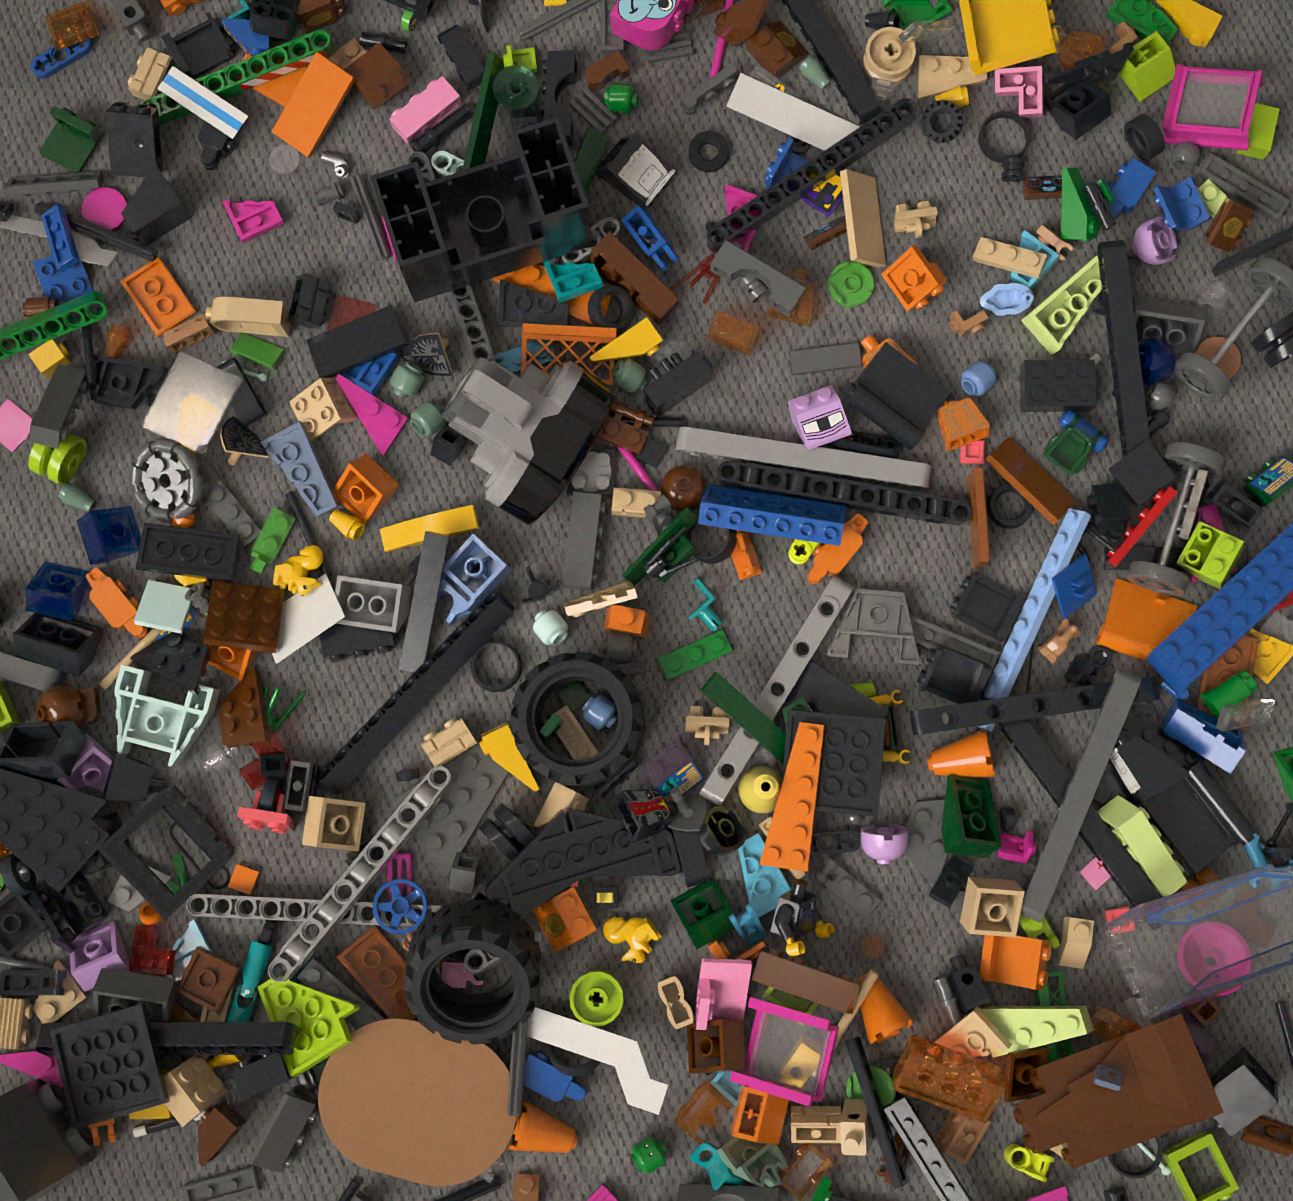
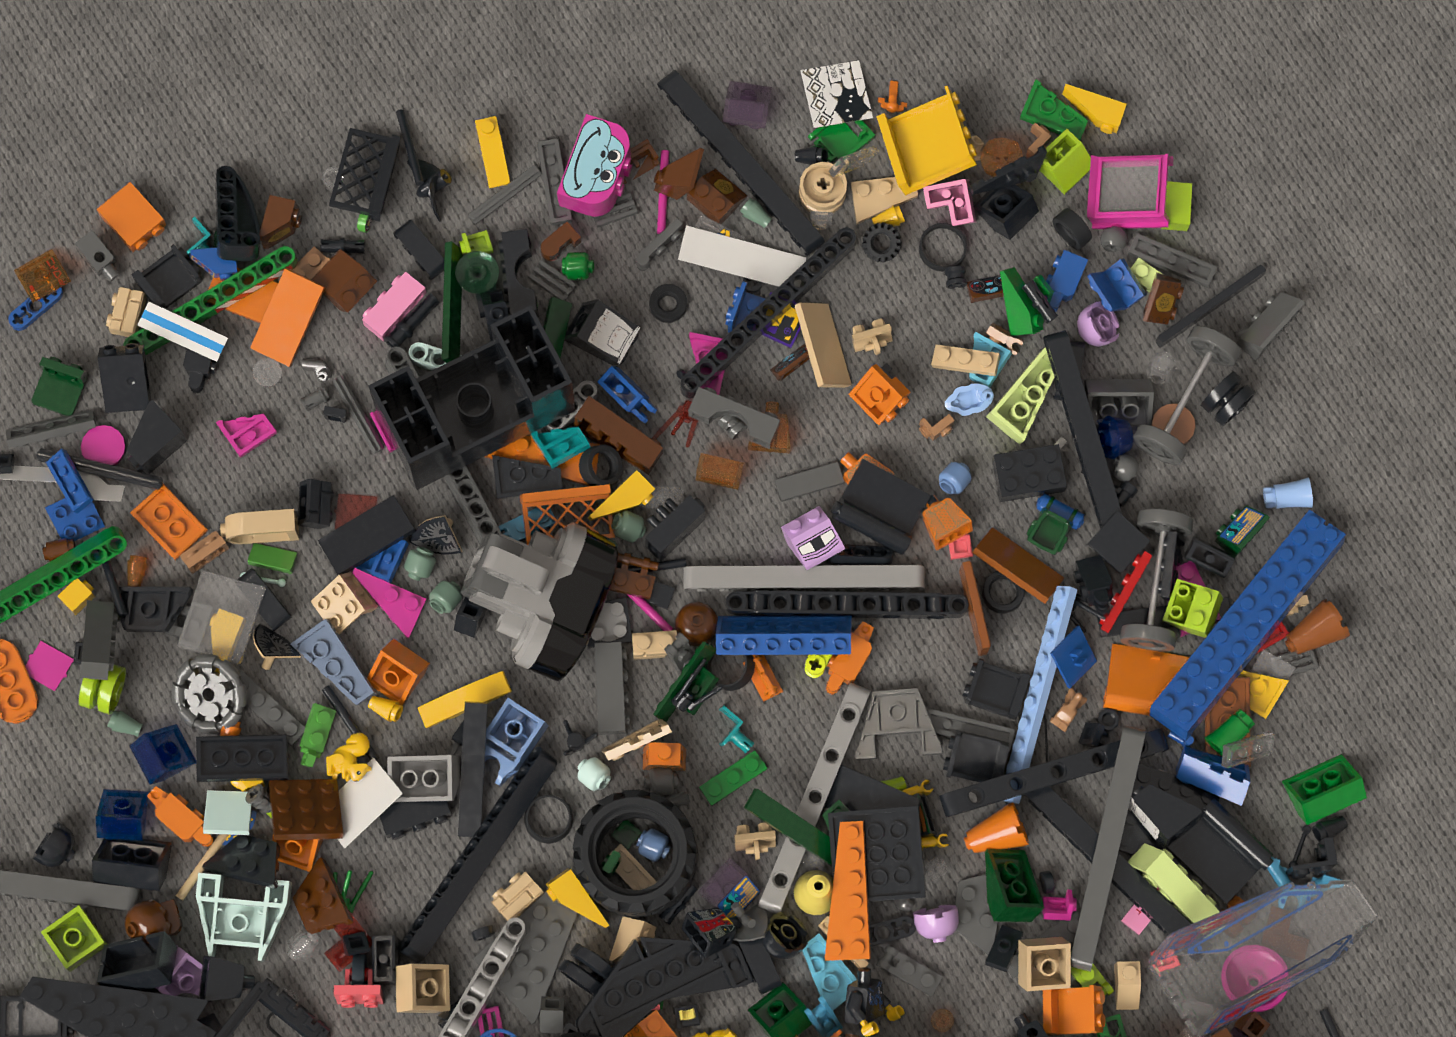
camera: 15 degrees left, 5 degrees down
bright green tile [828,261,874,307] -> none

